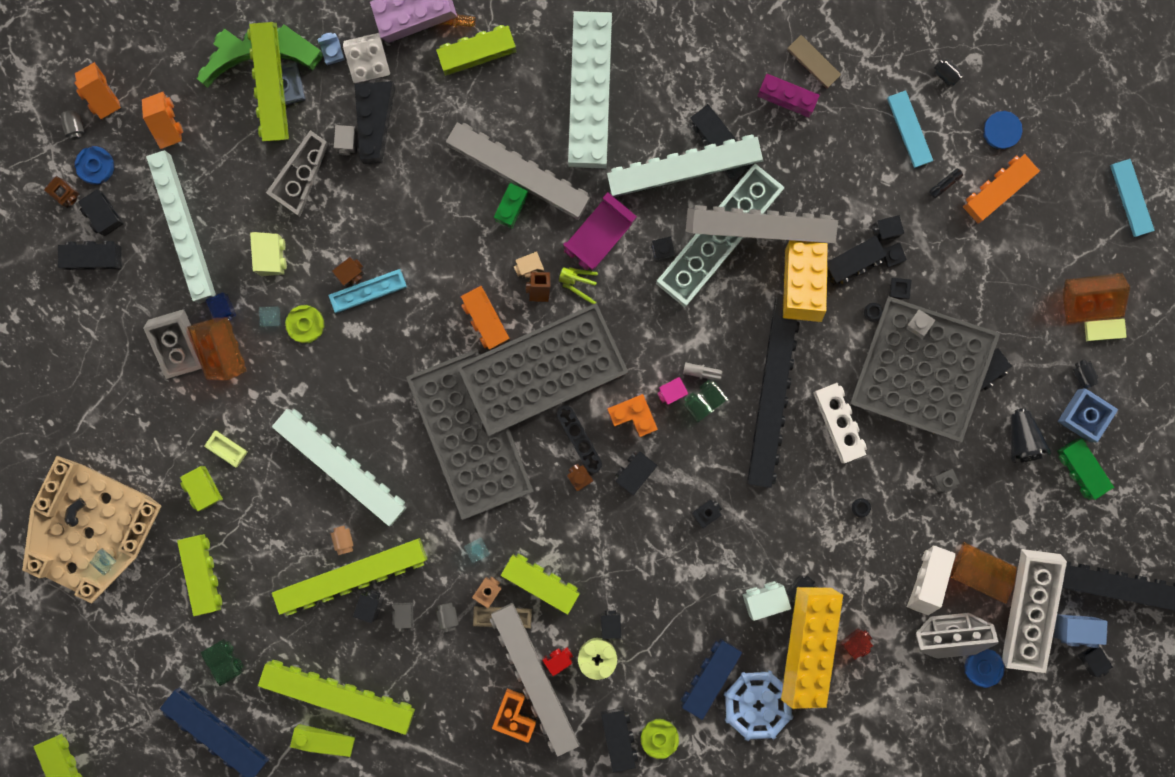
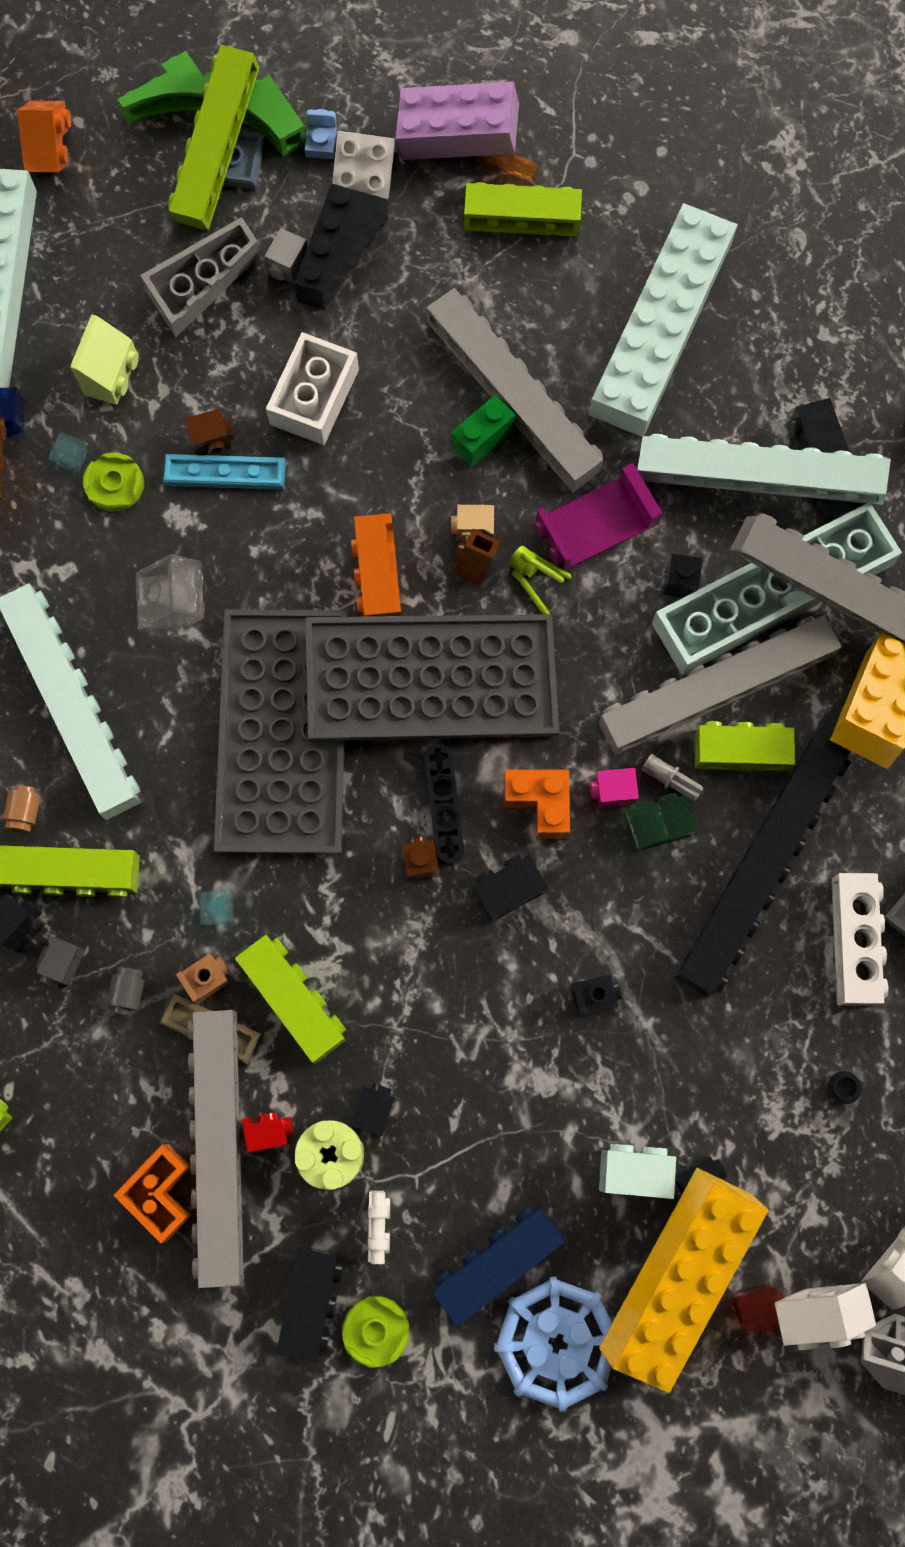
camera: 20 degrees right, 10 degrees down
none -> clear slope [136,554,205,631]
none -> white brick [266,332,359,445]
none -> white plate [368,1190,390,1264]
none -> light grey brick [599,615,842,755]
none -> lime brick [695,721,795,772]
none -> white brick [774,1283,876,1350]

